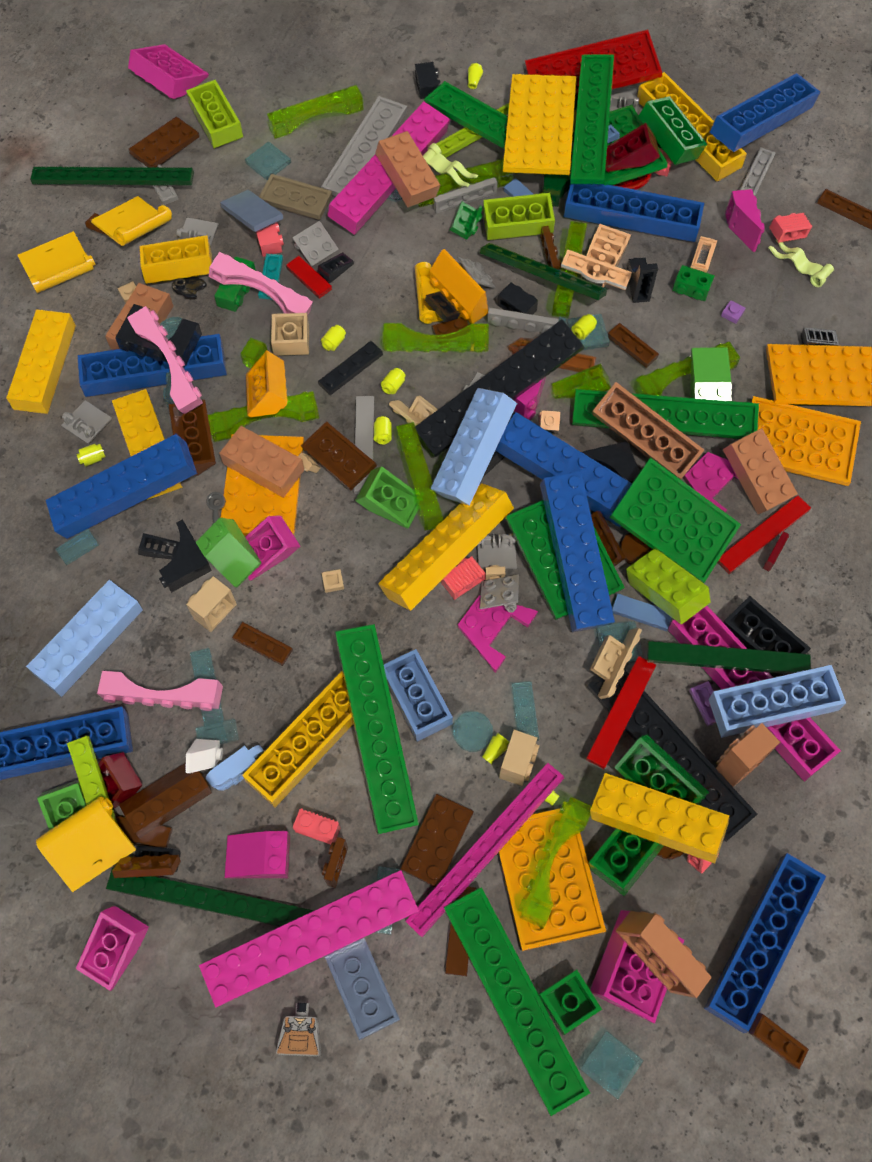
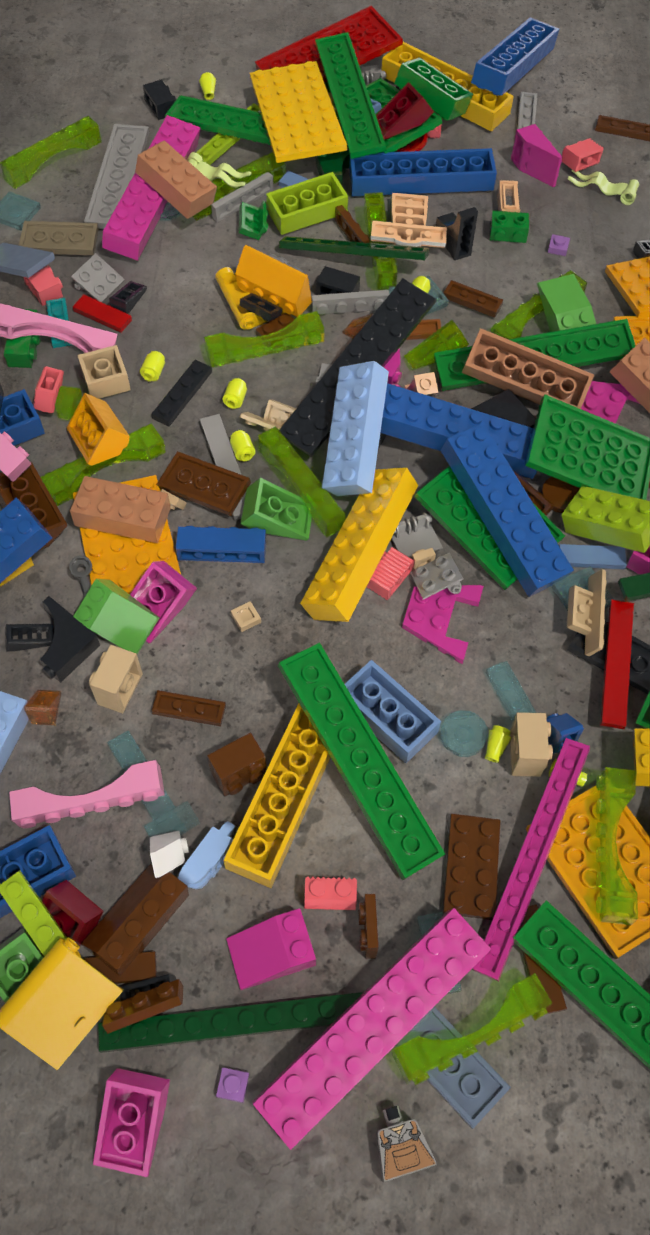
camera: 20 degrees left, 5 degrees down
none -> clear orange slope [25,690,61,726]
none -> coral brick [33,366,64,413]
none -> blue brick [176,526,266,563]
none -> reddish brown brick [207,732,267,797]
none -> medium lavender plate [216,1067,250,1103]
none -> clear neon green arch [391,973,552,1086]
none -> blue slope [546,713,584,754]

